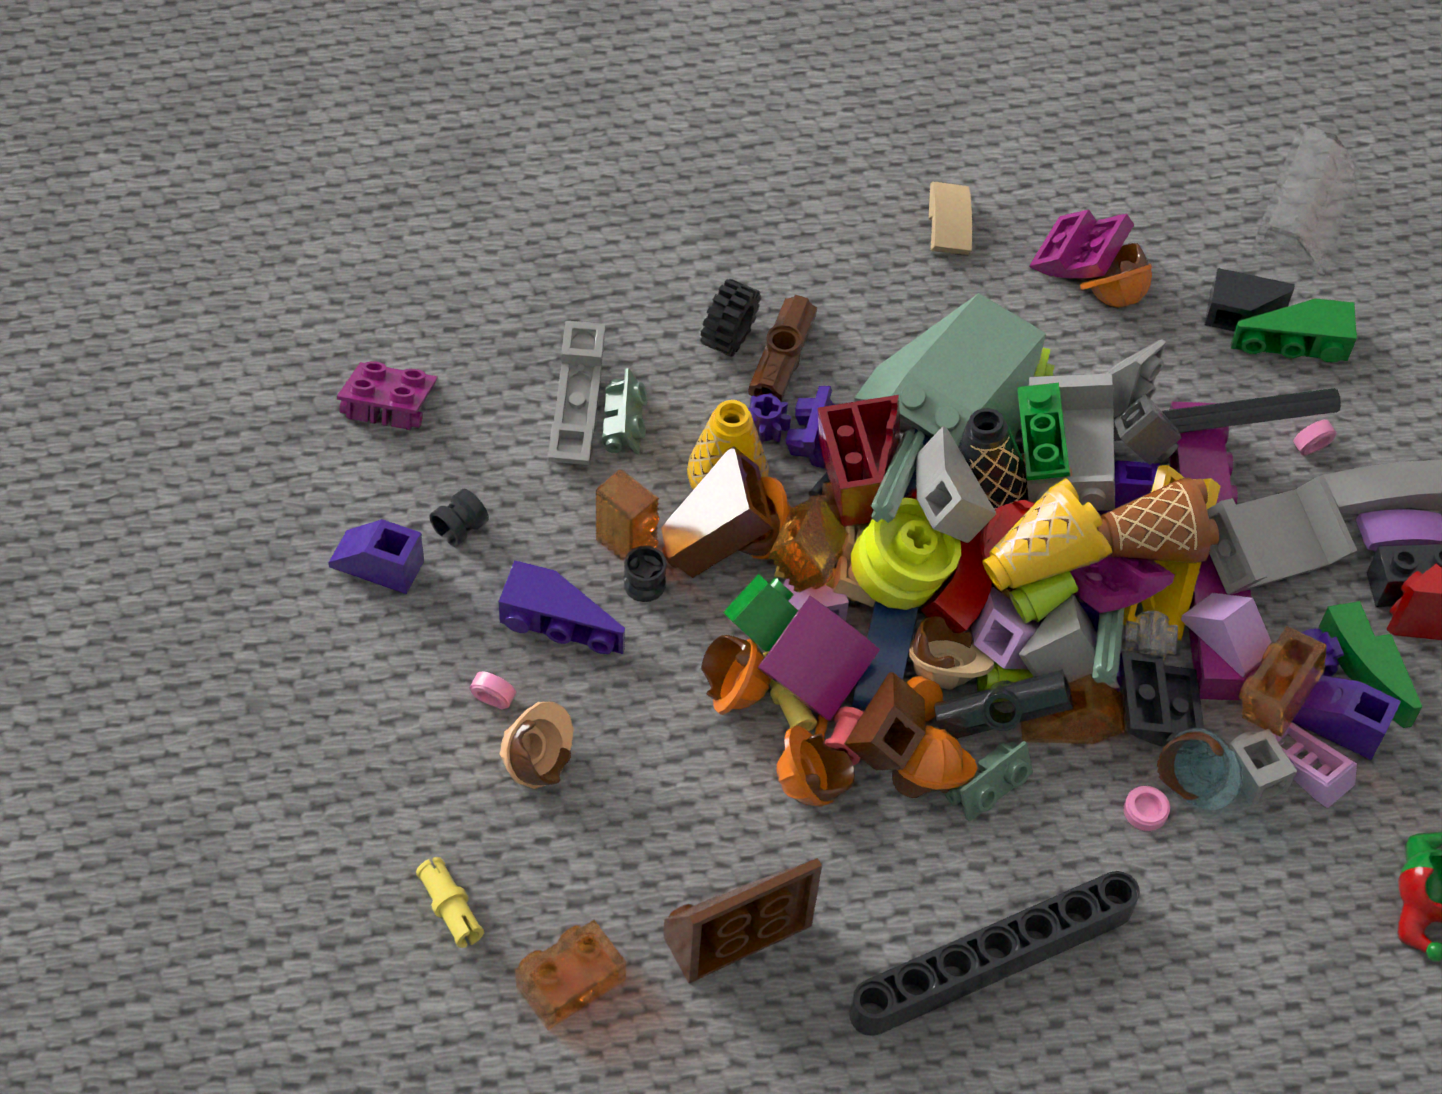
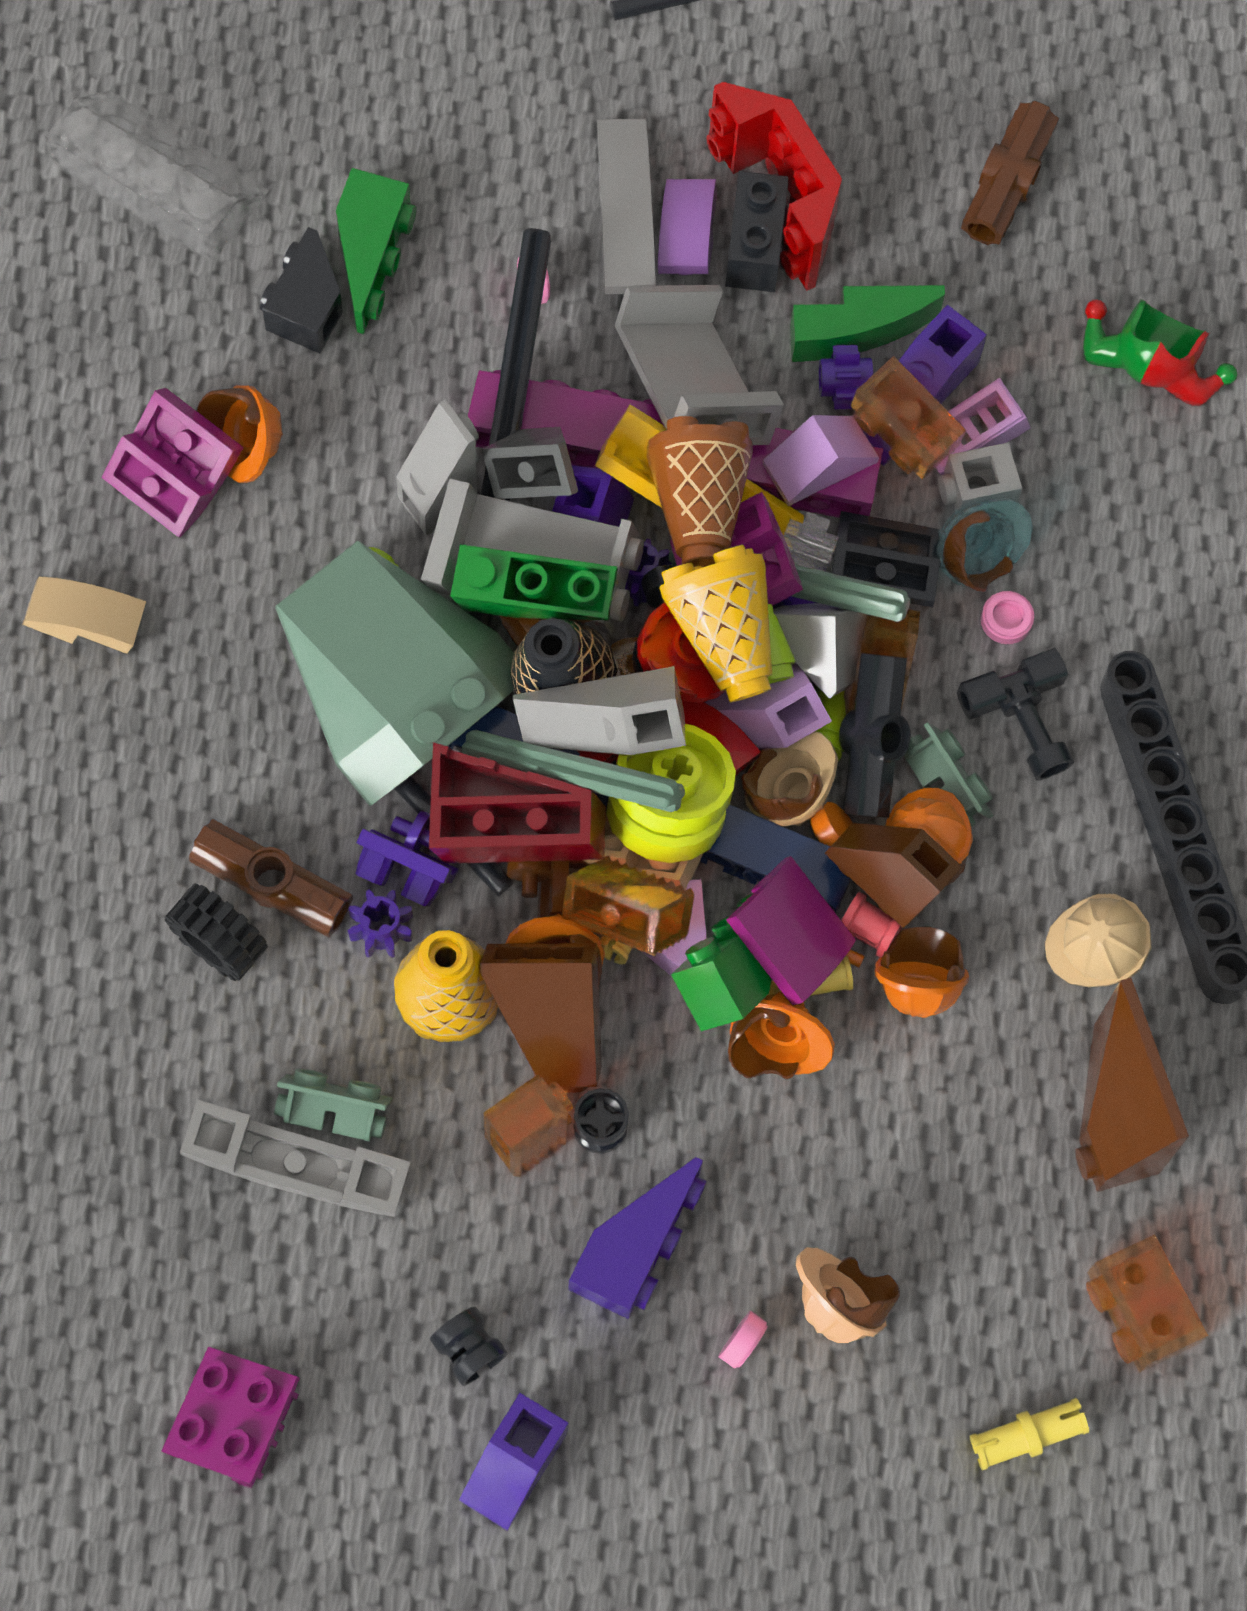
camera: 80 degrees left, 15 degrees up
none -> black bar [956,648,1074,781]
none -> tan piece [1045,894,1151,987]

